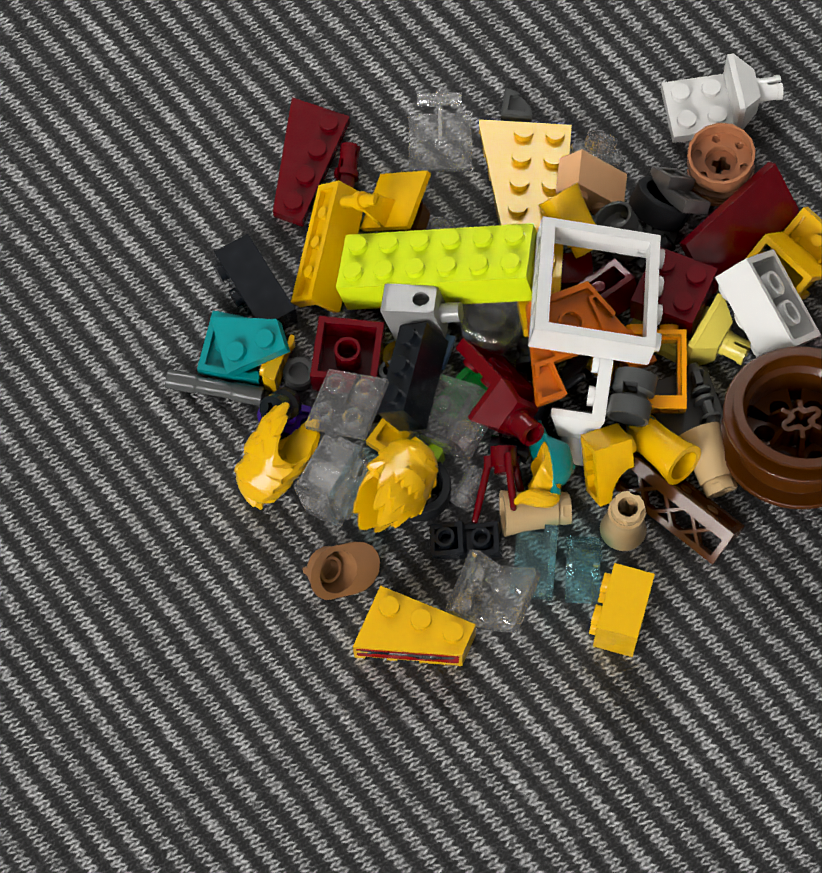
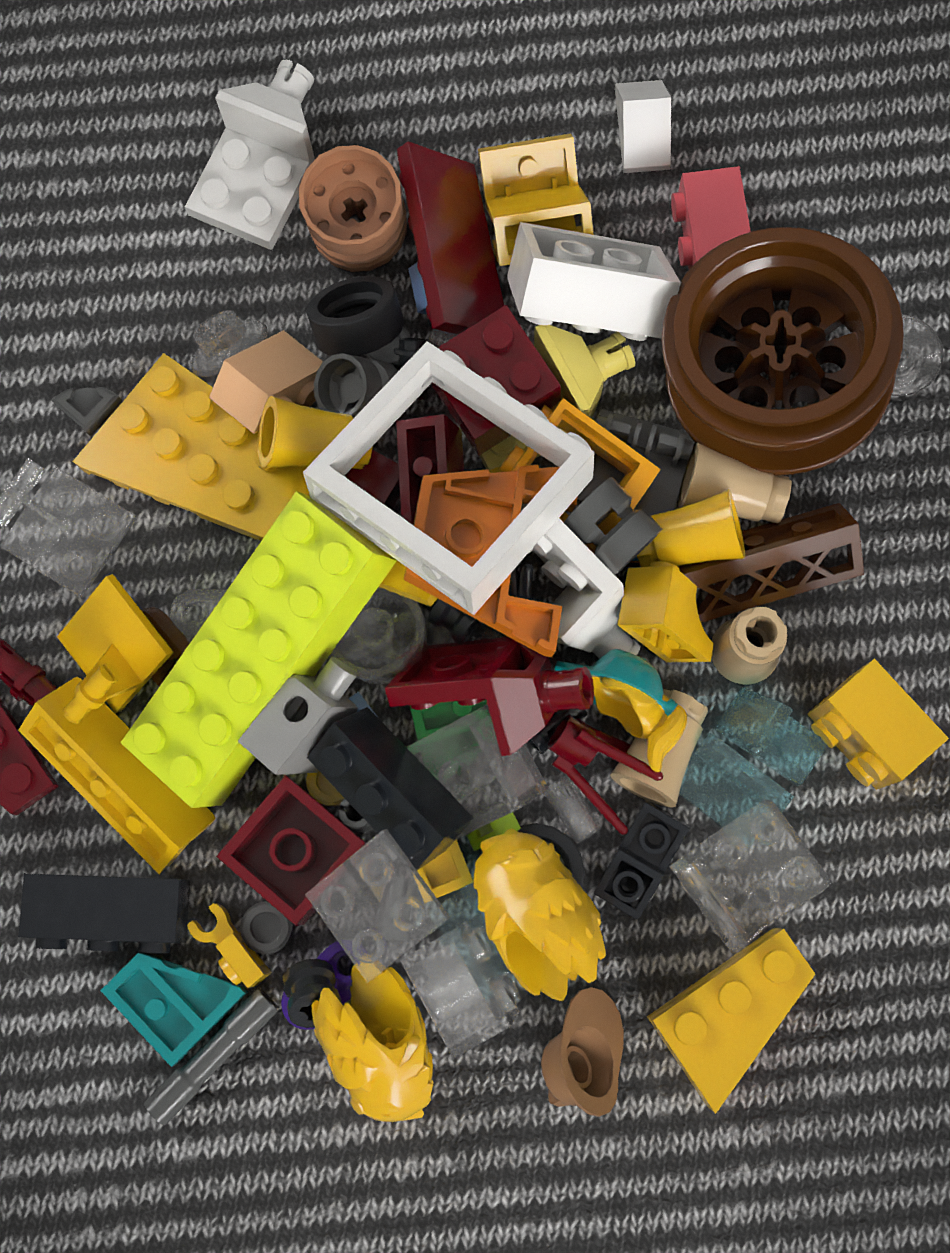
camera: 55 degrees left, 10 degrees up
teal wing [210,317,290,377] -> none
flat silver slope [650,166,711,215] -> none

